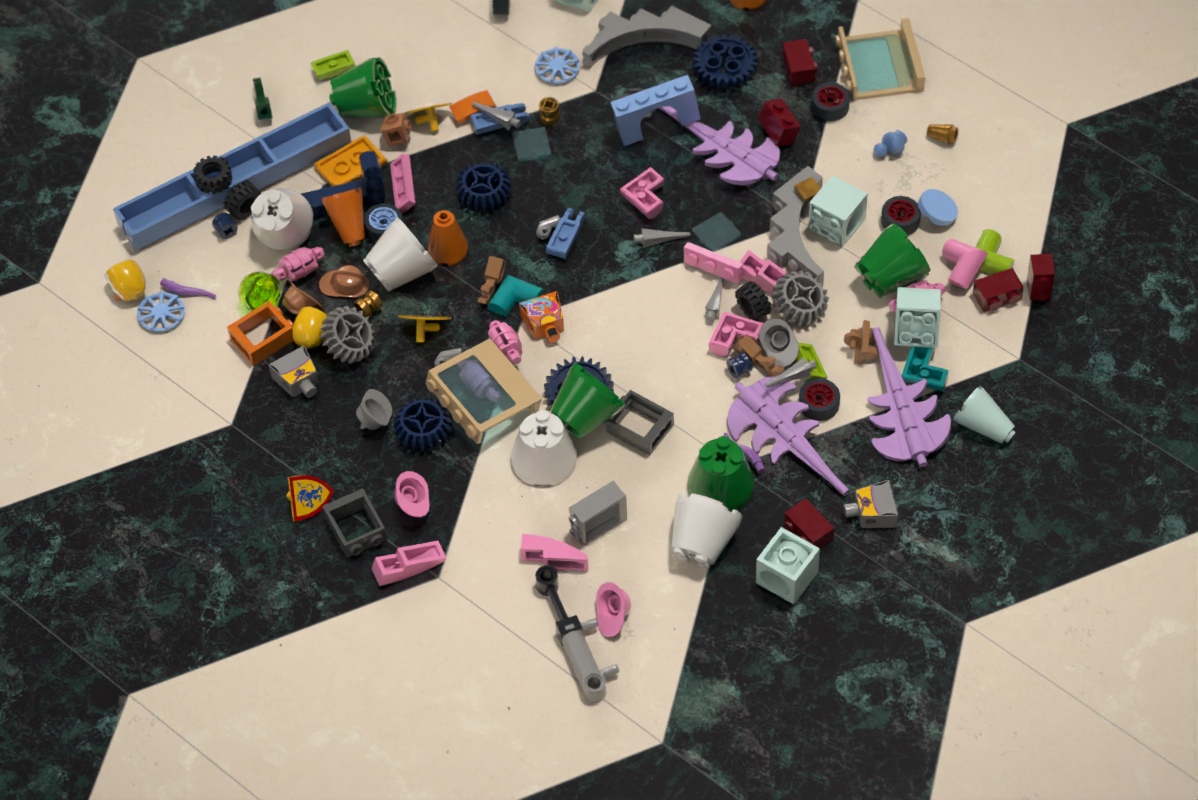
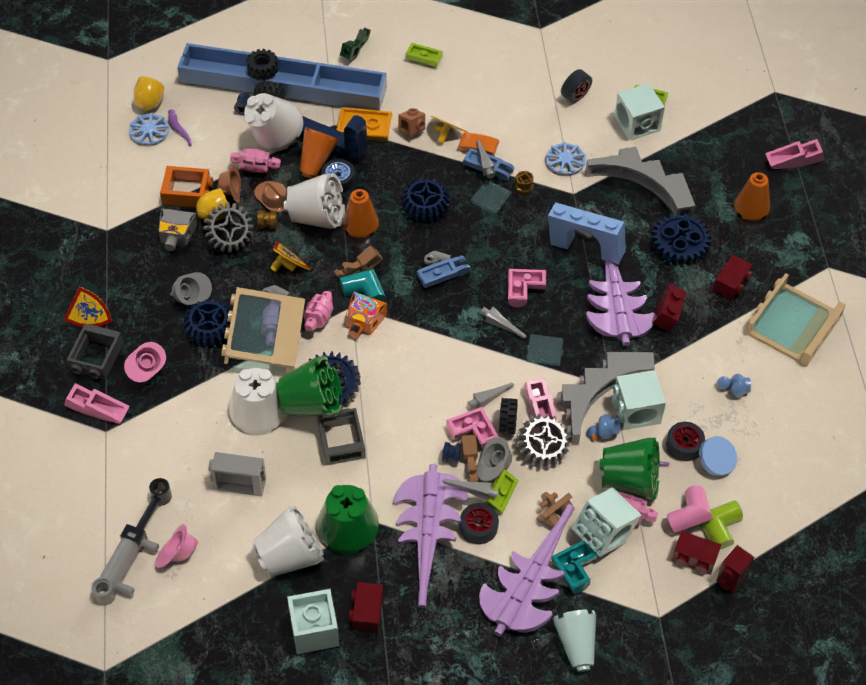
camera: 40 degrees right, 0 degrees up
clear neon green cylinder [238,271,281,312] -> none
green cone [329,57,396,118] -> none
bright pink plate [390,153,415,214] -> none
bright pink slope [521,534,589,571] -> none
bright pink plate [684,242,743,284] -> none
medium lavender animal [724,432,765,474] -> none
pearl gold tile [794,177,821,203] -> none
black wheel [812,82,850,121] -> none
light grey torso [843,480,898,528] -> none
pearl gold cone [927,124,959,144] -> none
none -> medium blue animal [587,414,620,441]

